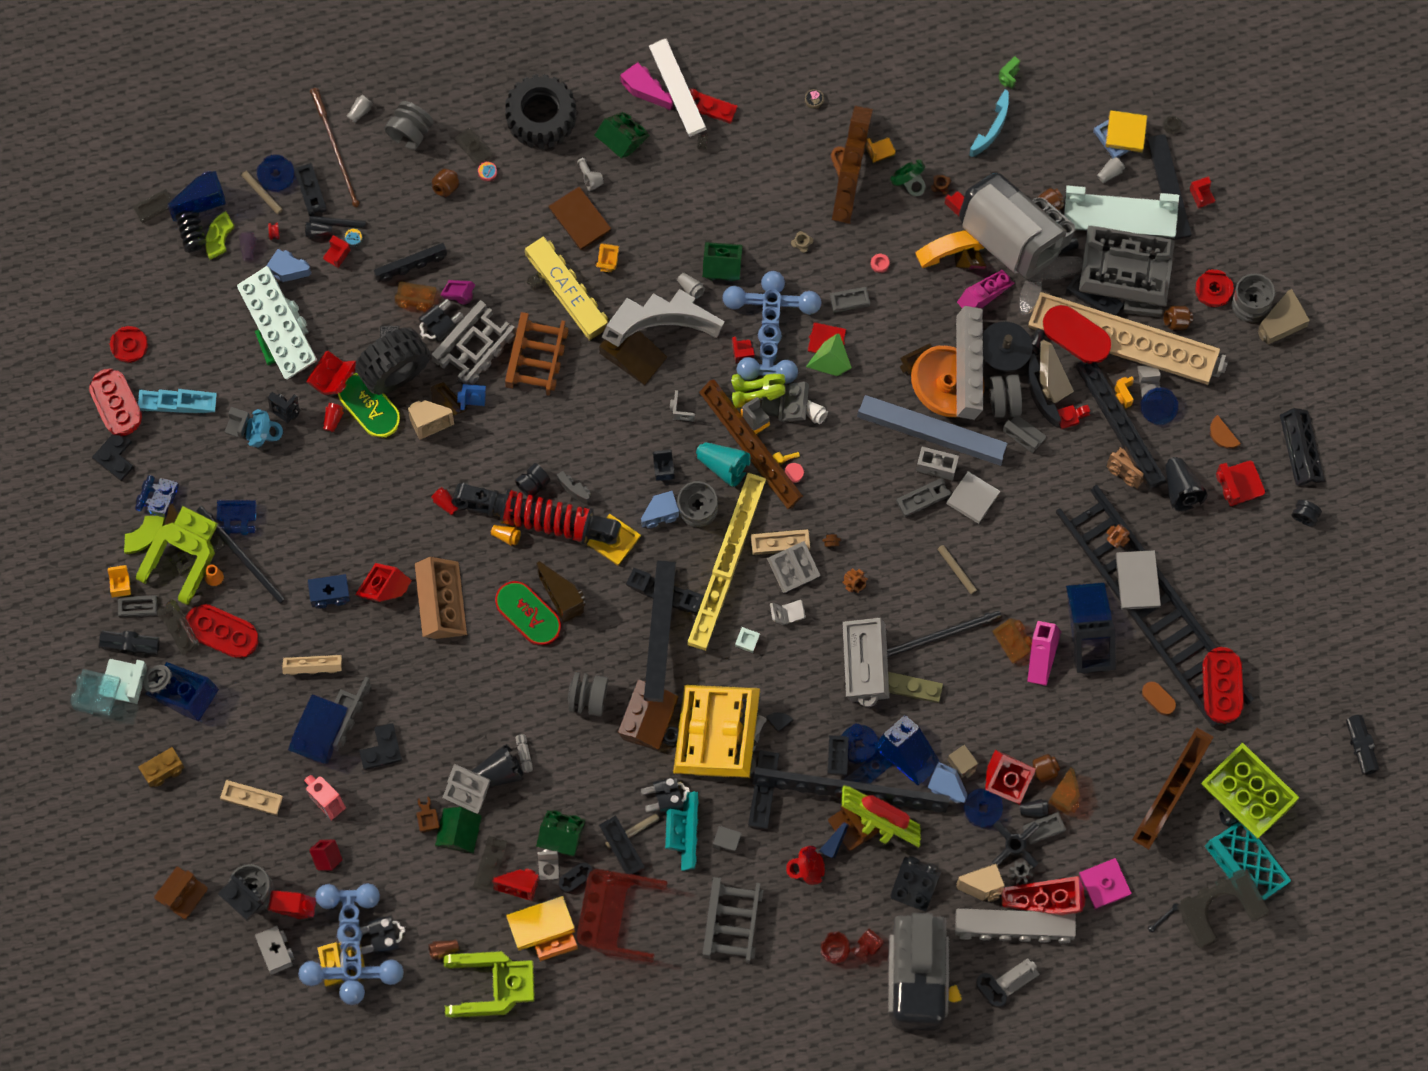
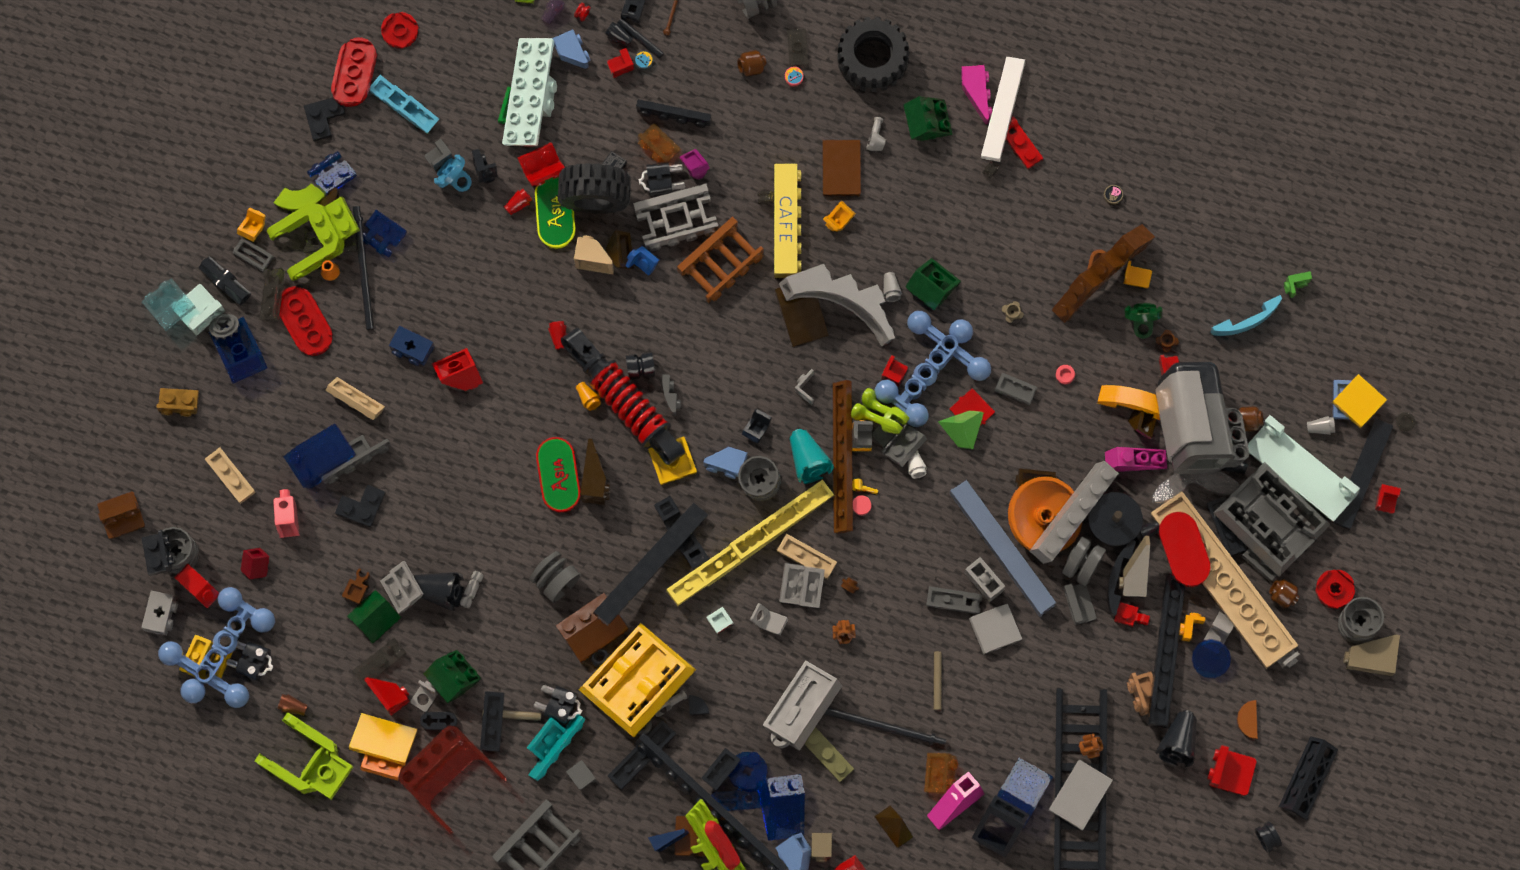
camera: 40 degrees right, 5 degrees up
medium nougat slope [415,557,467,639] -> none
red tile [786,845,825,885] -> none
none -> dark brown slope [874,806,913,849]

